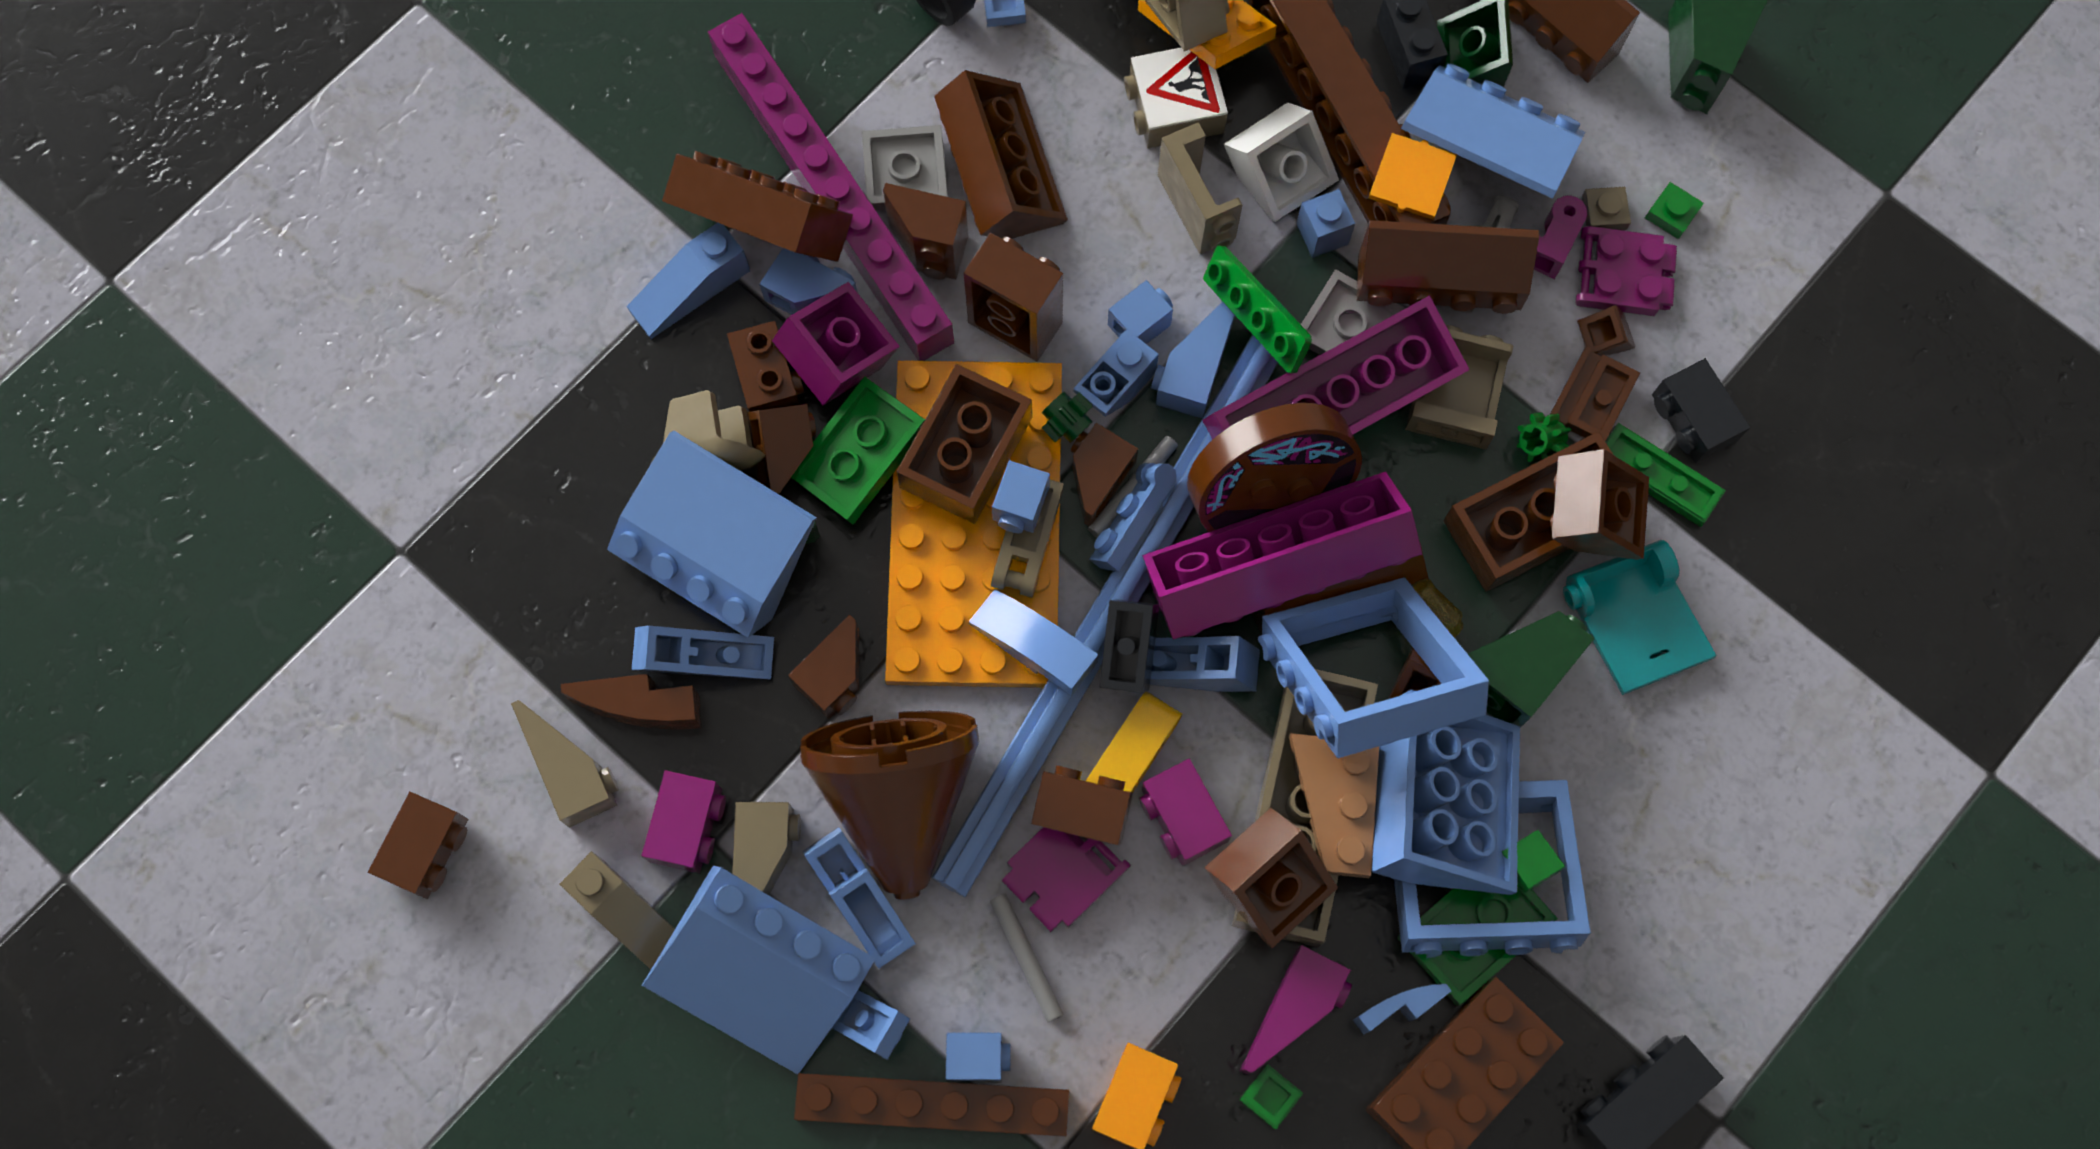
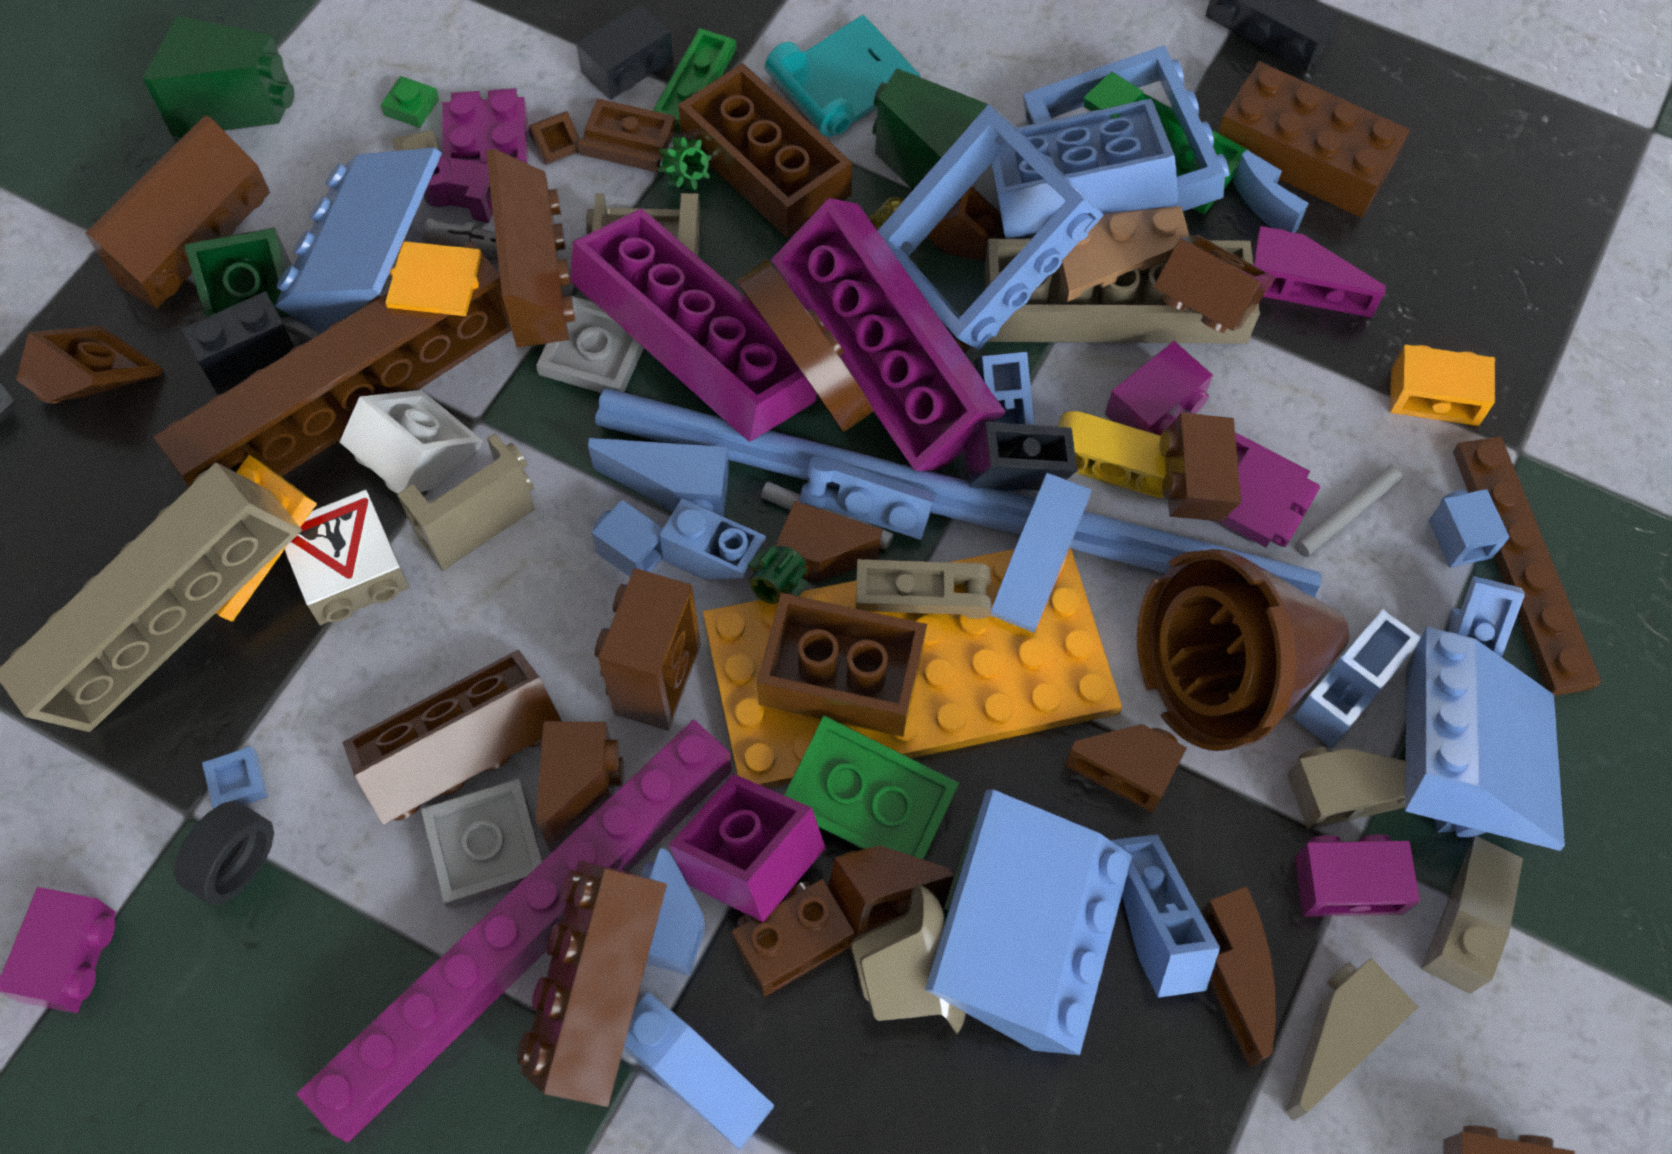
camera: 105 degrees left, 10 degrees down
medium blue brick [992,460,1050,534] -> none
green bracket [1203,246,1312,373] -> none
green tile [1239,1064,1303,1130] -> none
medium blue brick [1296,189,1356,258] -> none
reddish brown slope [1550,449,1649,560] -> none

